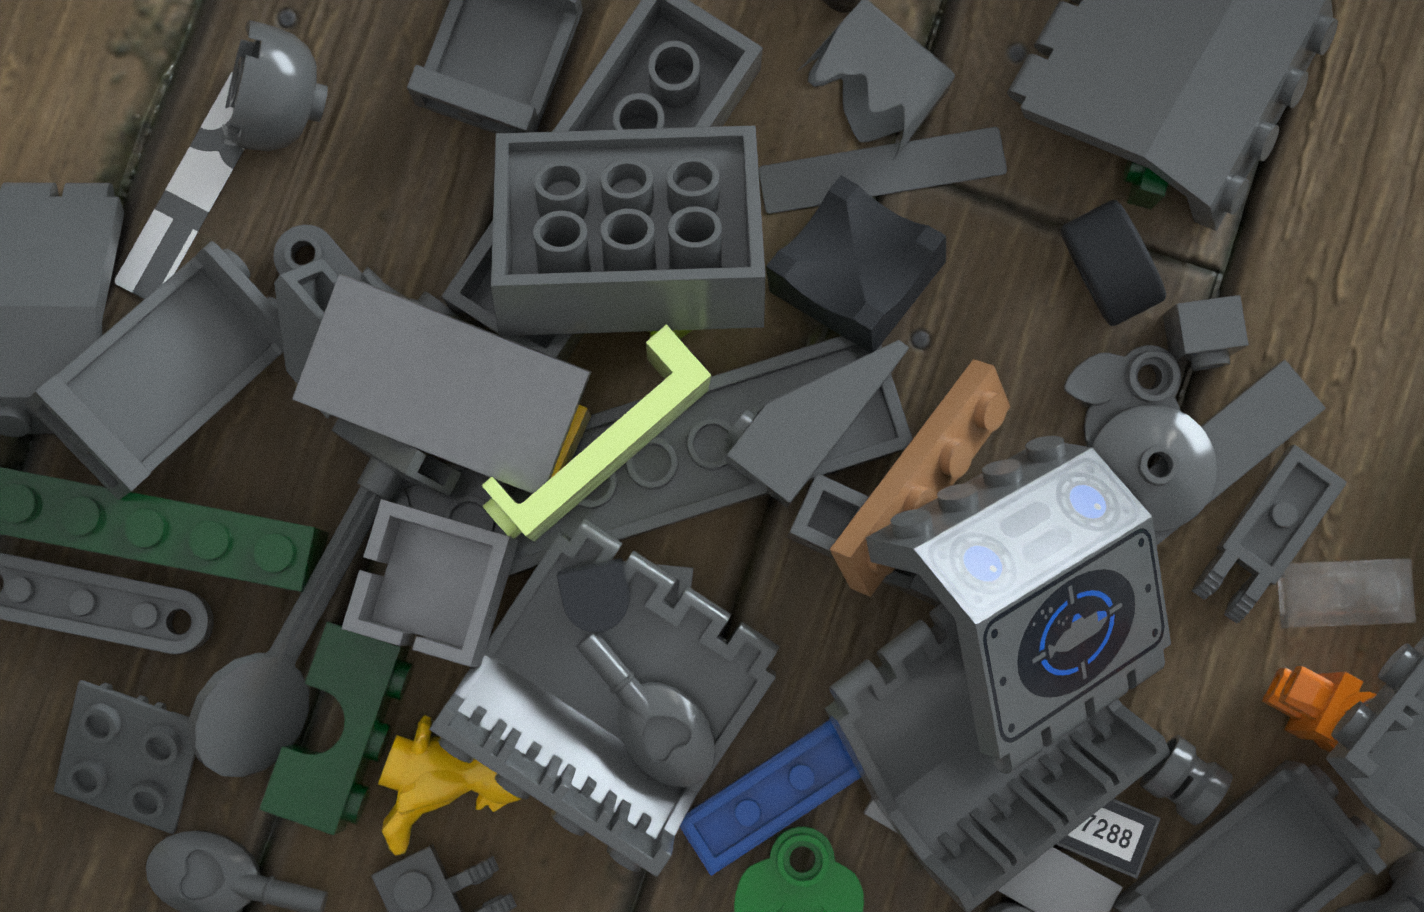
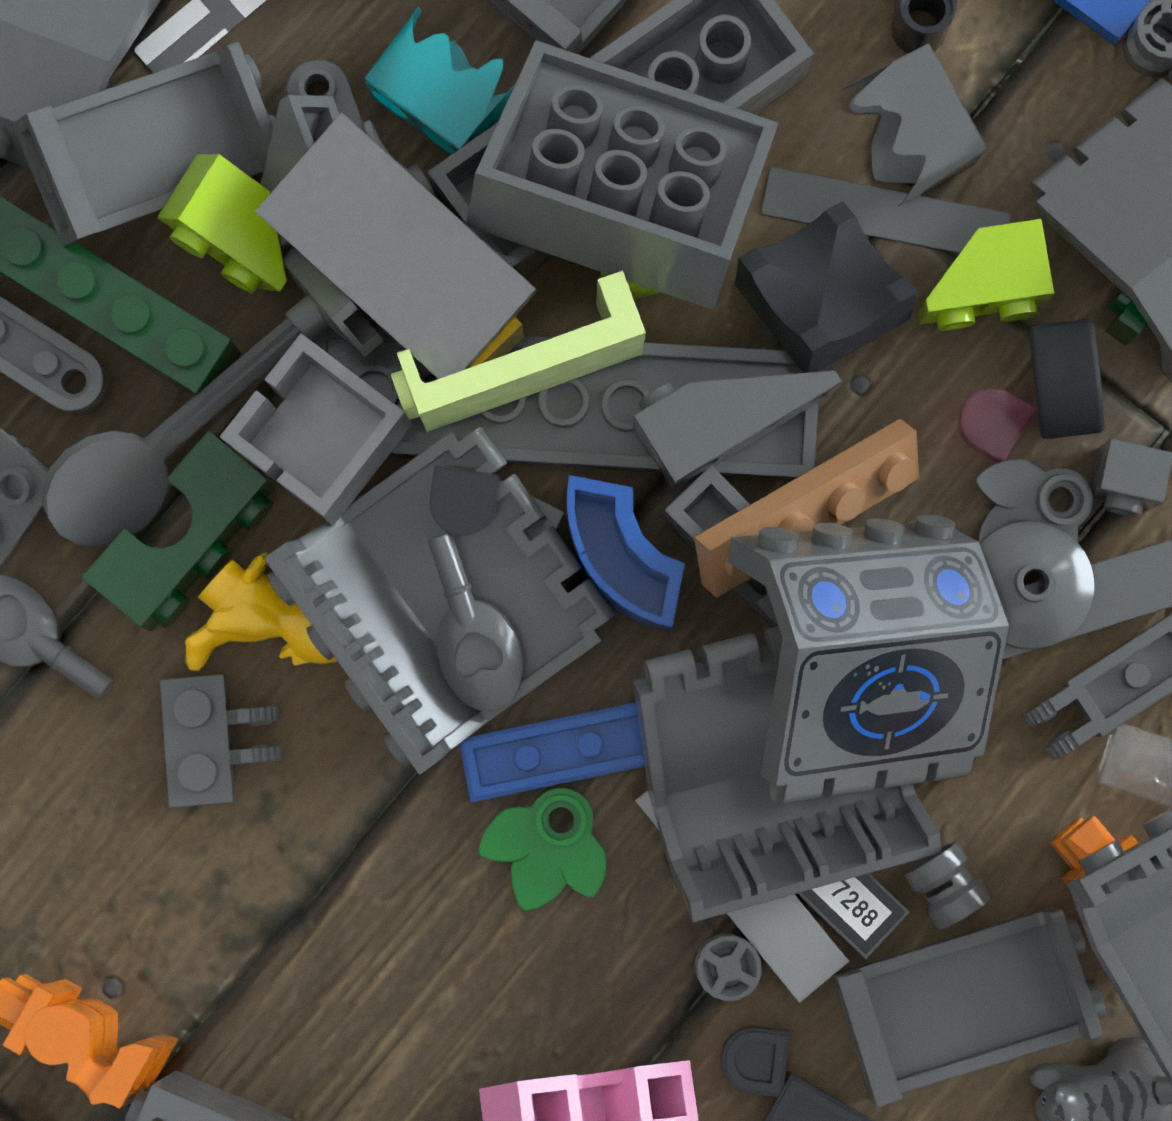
camera: 25 degrees right, 0 degrees up
none -> lime slope [157,154,287,294]
none -> teal piece [365,7,515,155]
none -> blue brick [567,475,685,633]
none -> lime slope [917,219,1054,331]
none -> clear pink tile [958,388,1036,463]

